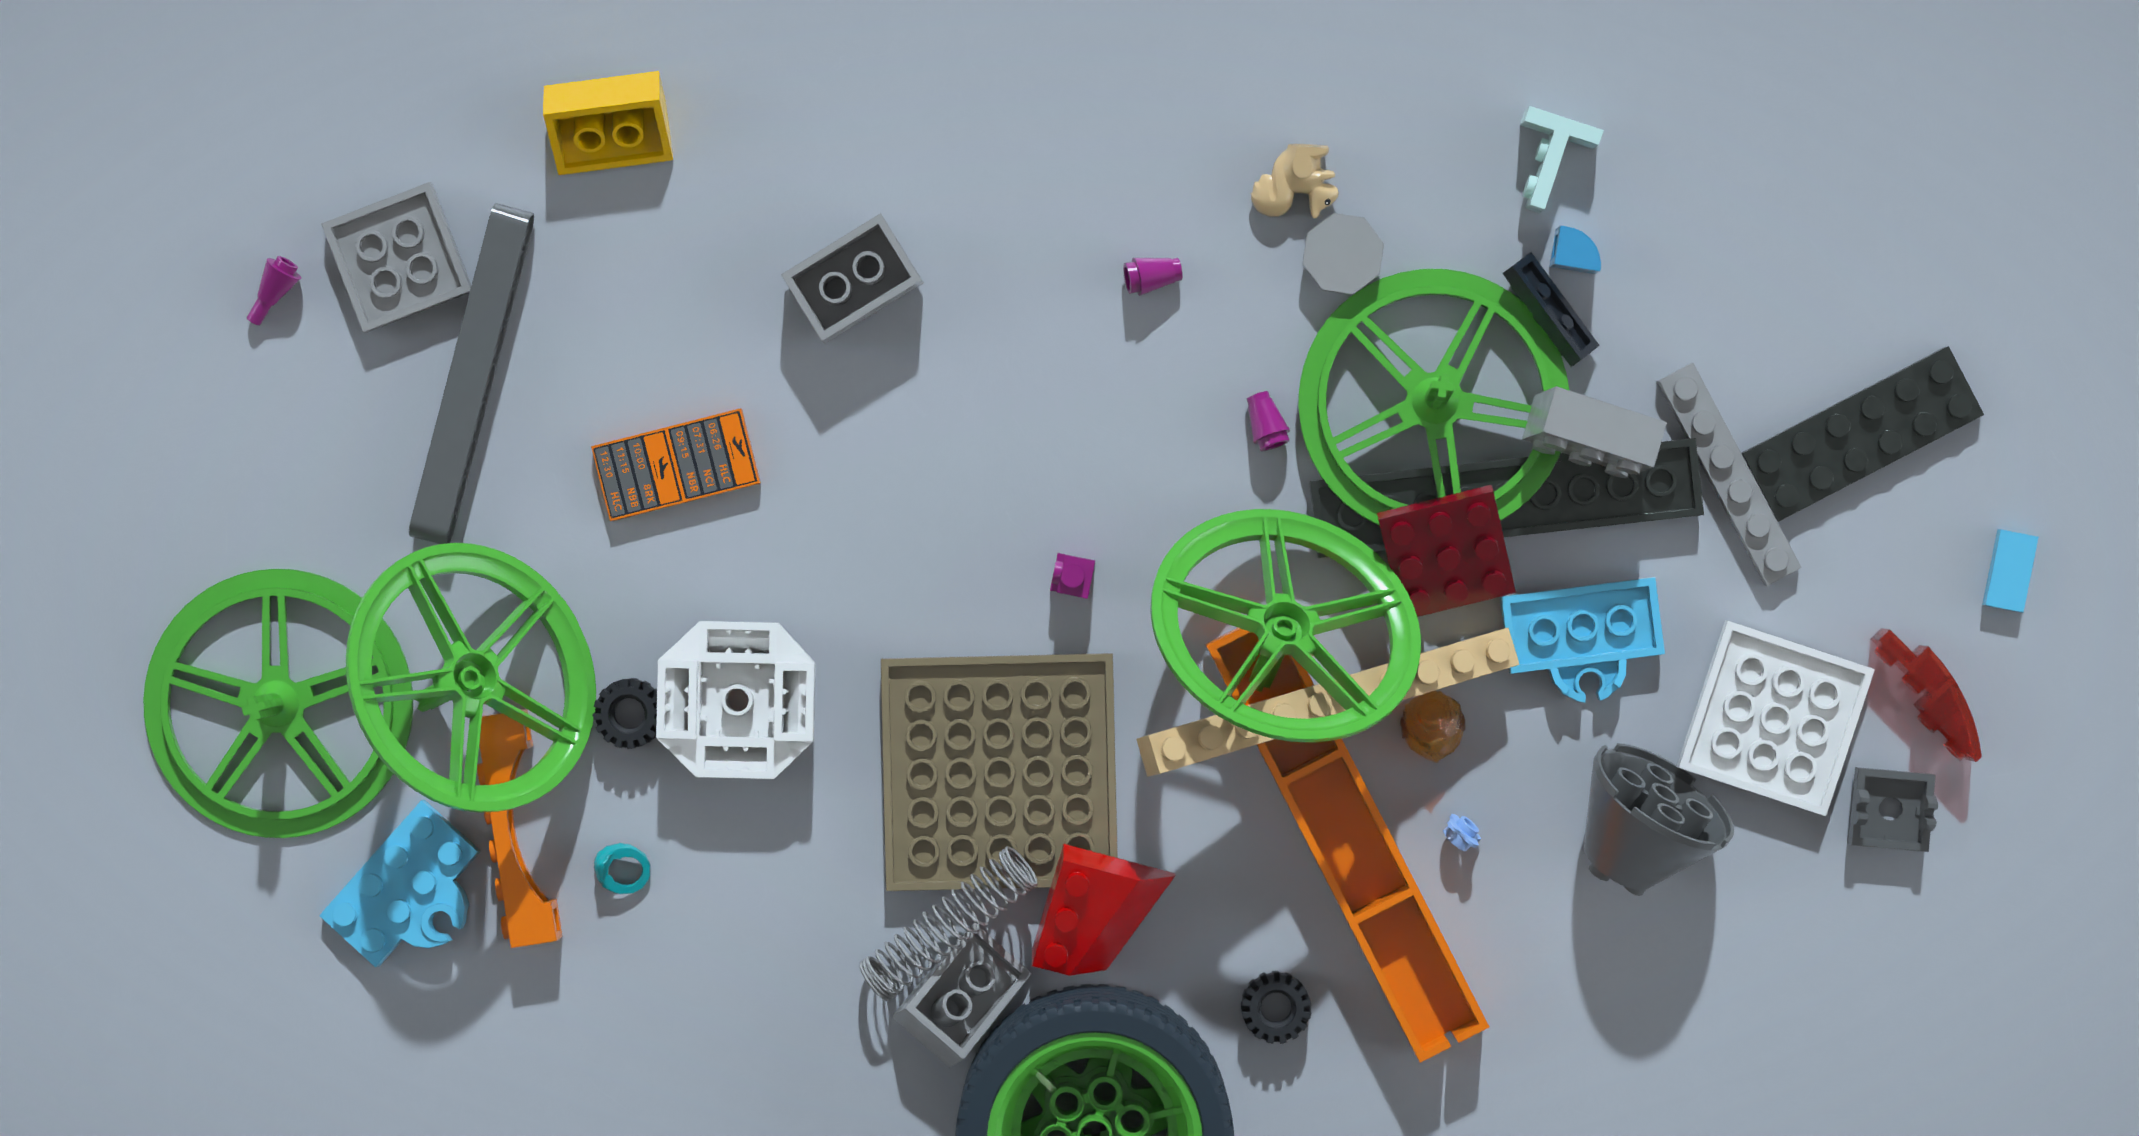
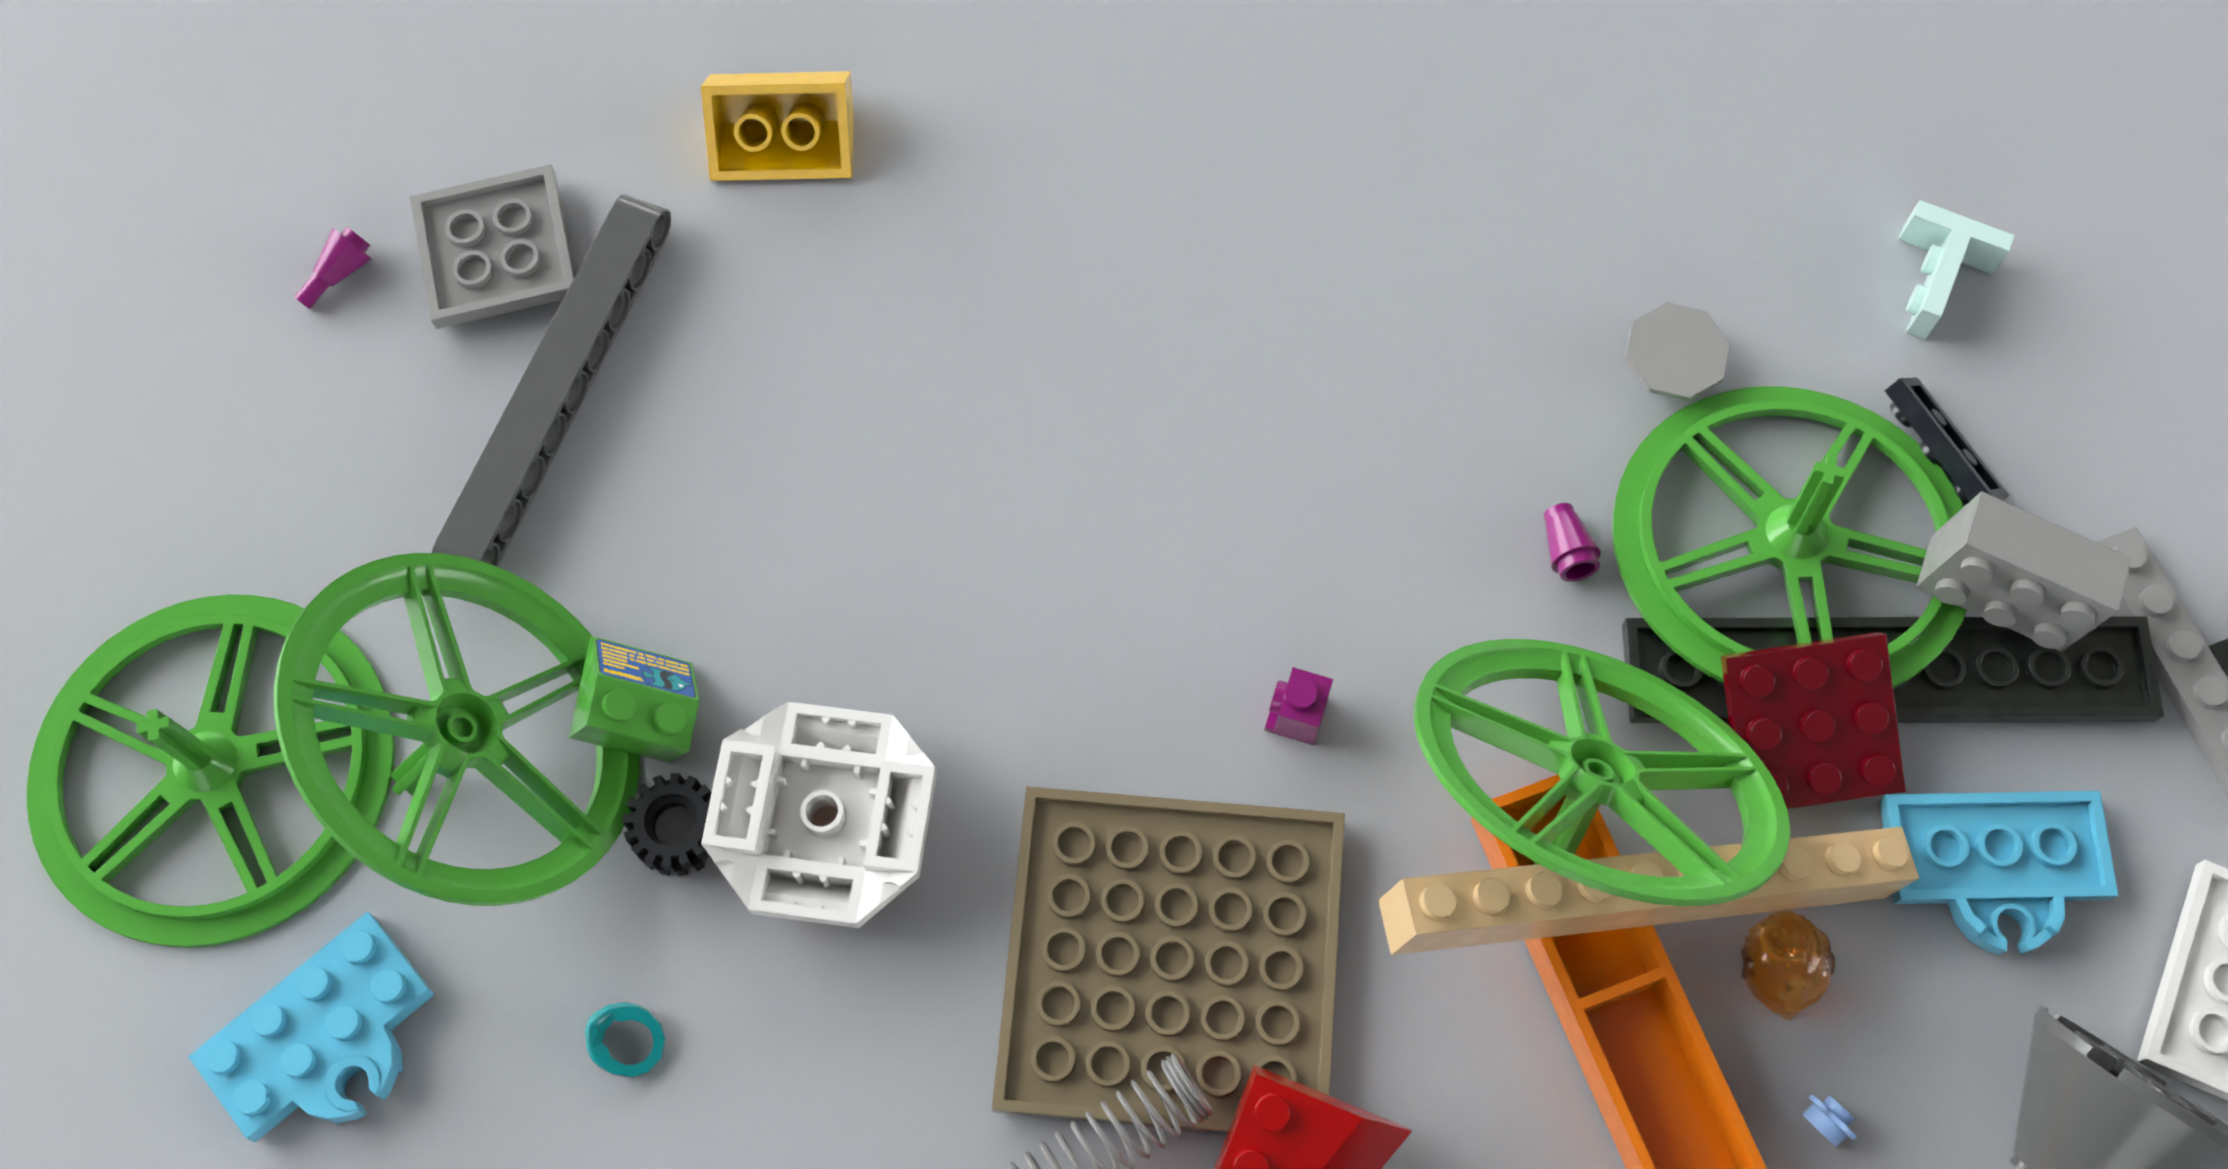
camera: 10 degrees right, 20 degrees down
orange arch [477,709,563,948] -> none
tile [591,408,761,521] -> none
light grey brick [781,213,923,344] -> none
magenta cone [1123,258,1183,296] -> none
tan animal [1251,143,1339,219] -> none
dark azure brick [1549,226,1601,274] -> none
none -> bright green slope [568,636,699,763]

